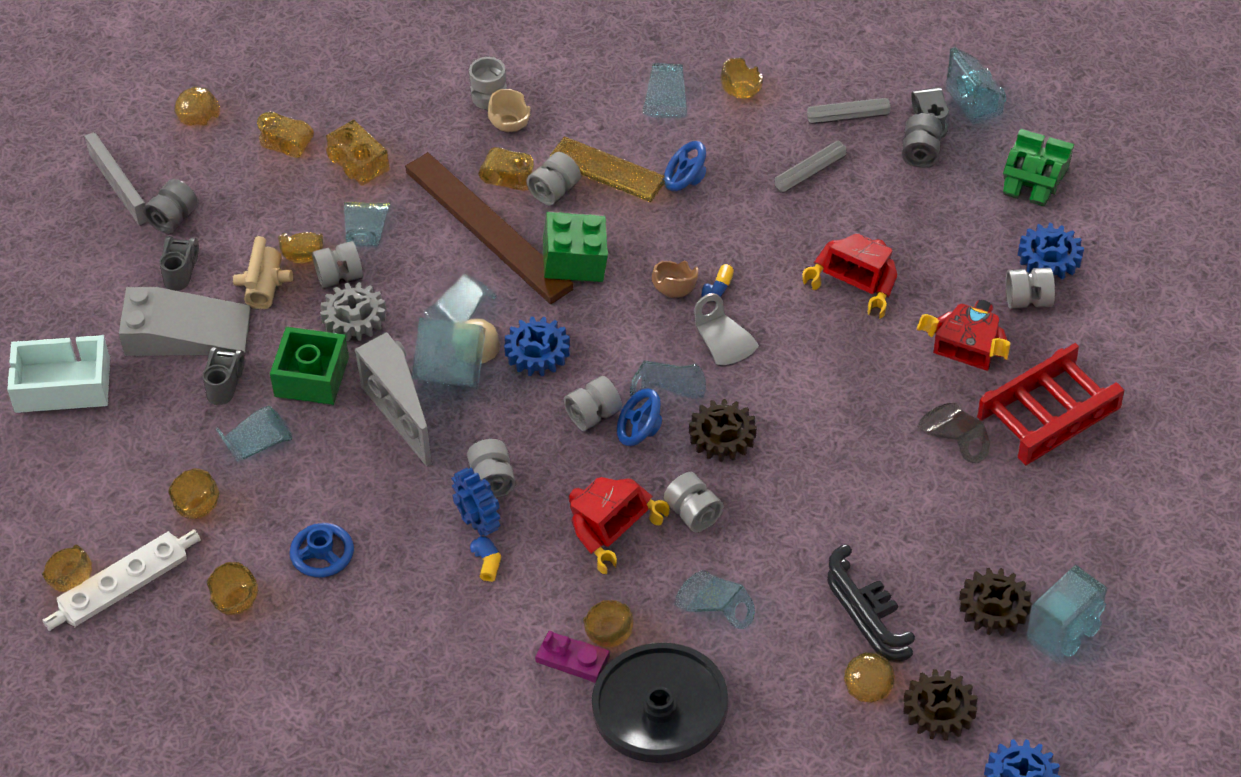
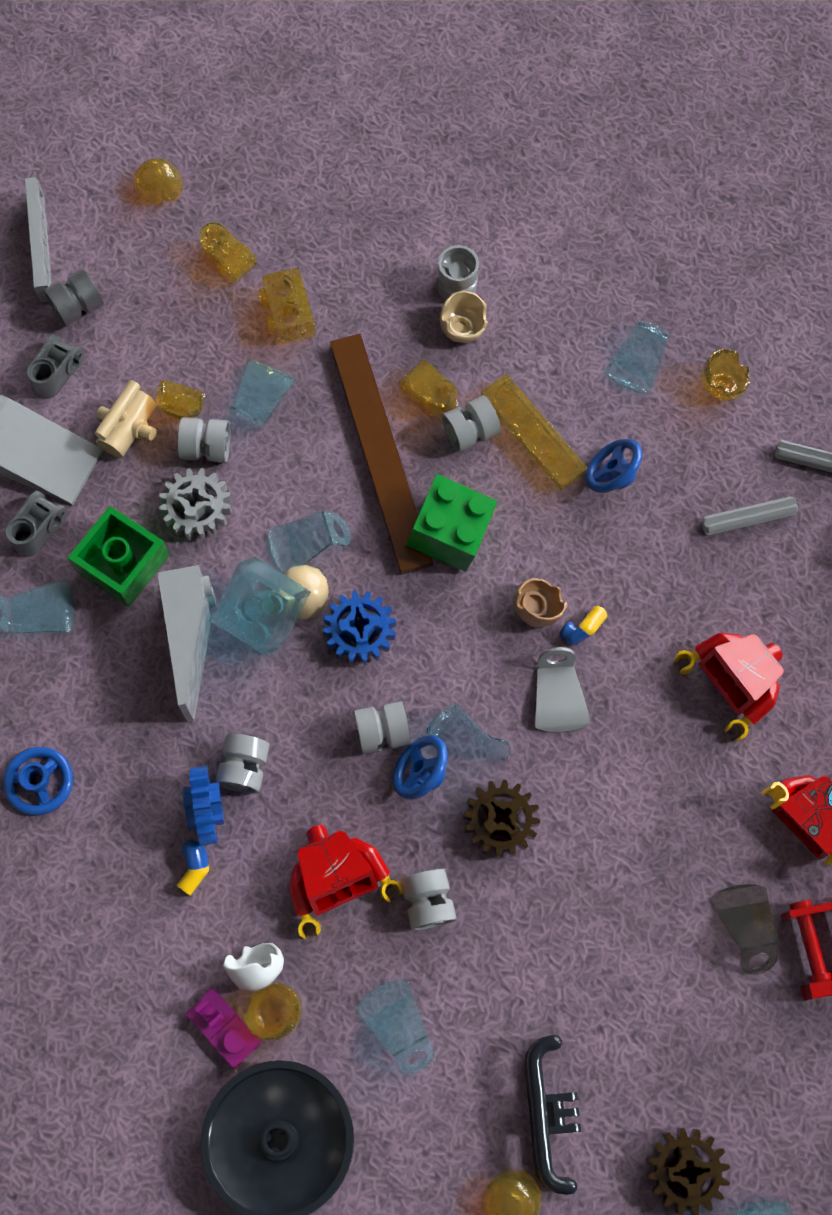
camera: 20 degrees right, 20 degrees up
none -> white hair [223,943,284,992]

